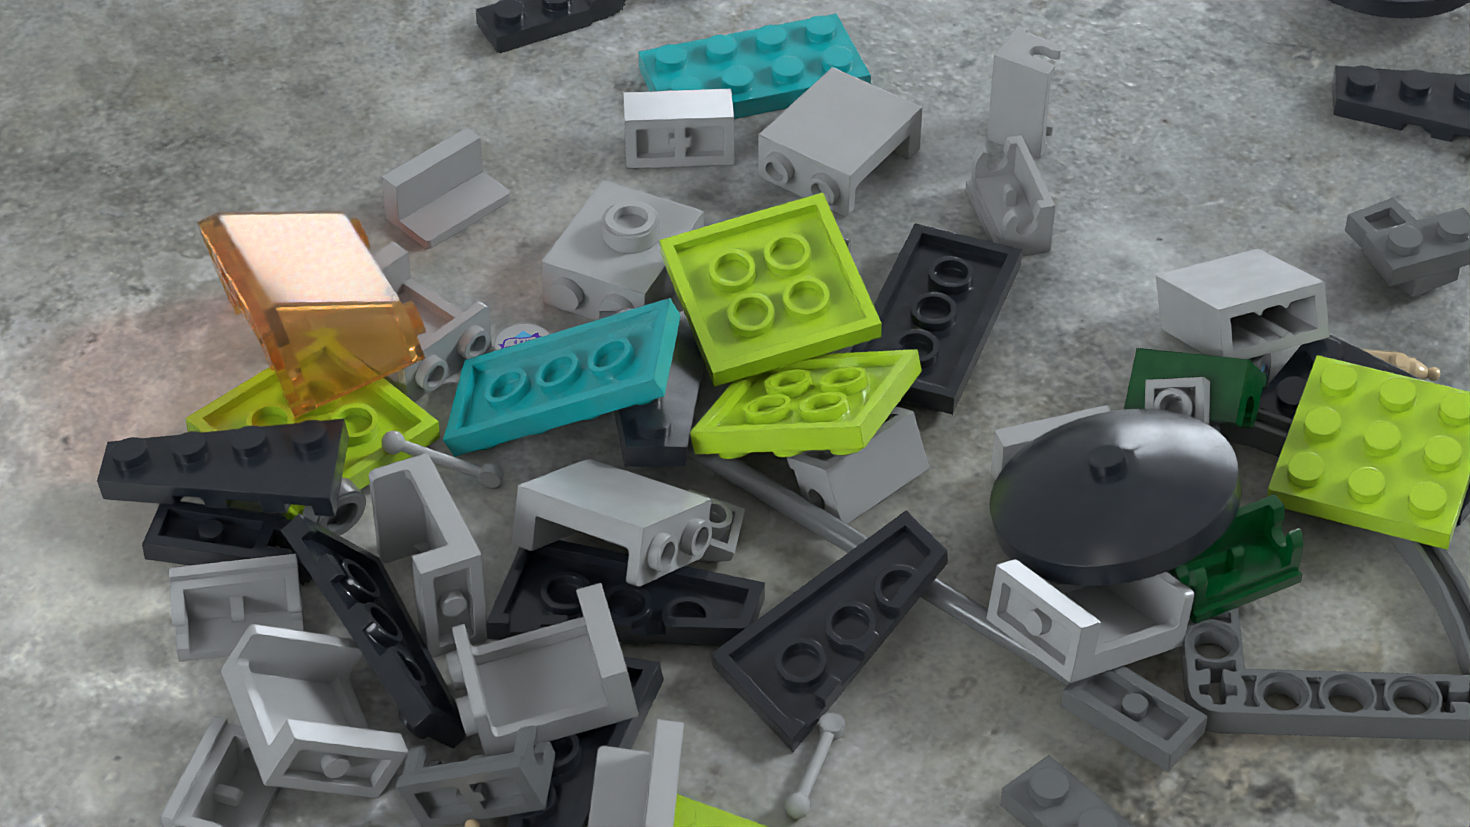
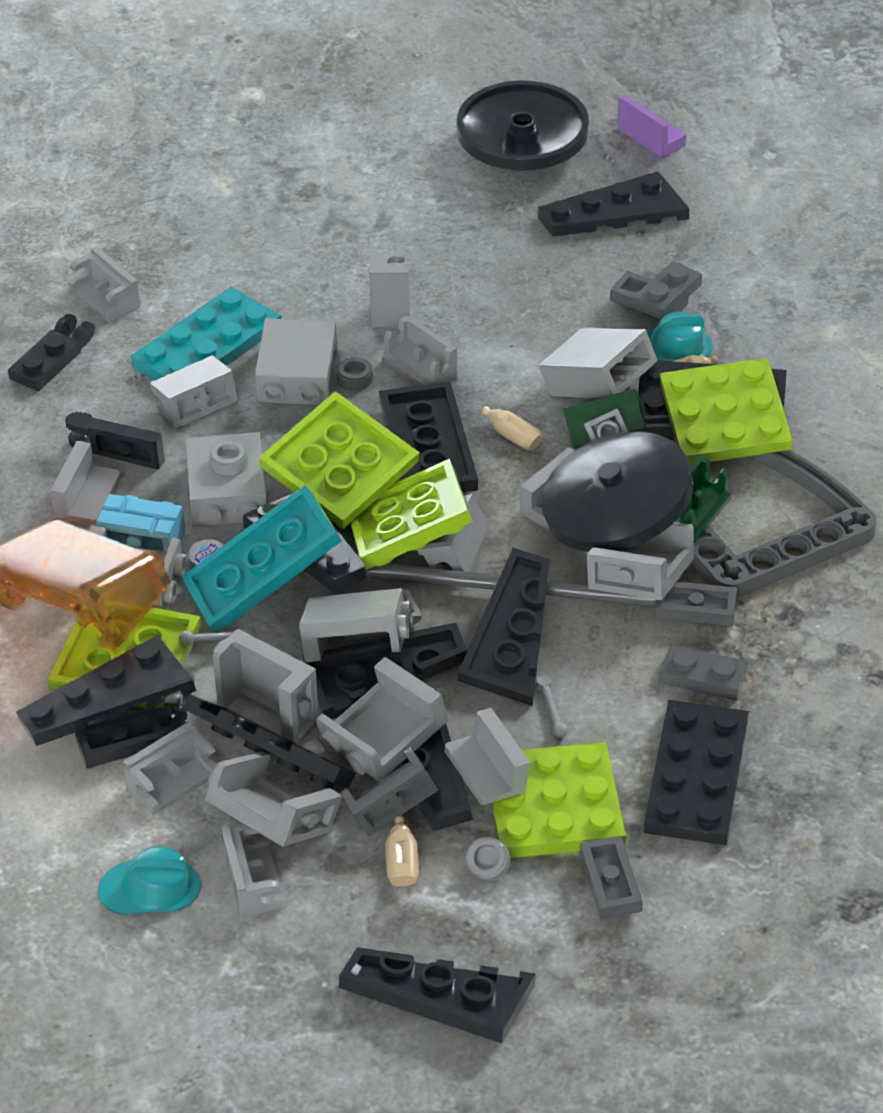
camera: 30 degrees left, 0 degrees up
none -> black hinge [65,411,165,469]
none -> medium azure brick [96,494,185,552]
none -> teal piece [98,846,201,914]
none -> dark grey tile [337,357,373,391]
none -> tan piece [482,406,544,451]
none -> teal piece [647,311,713,361]

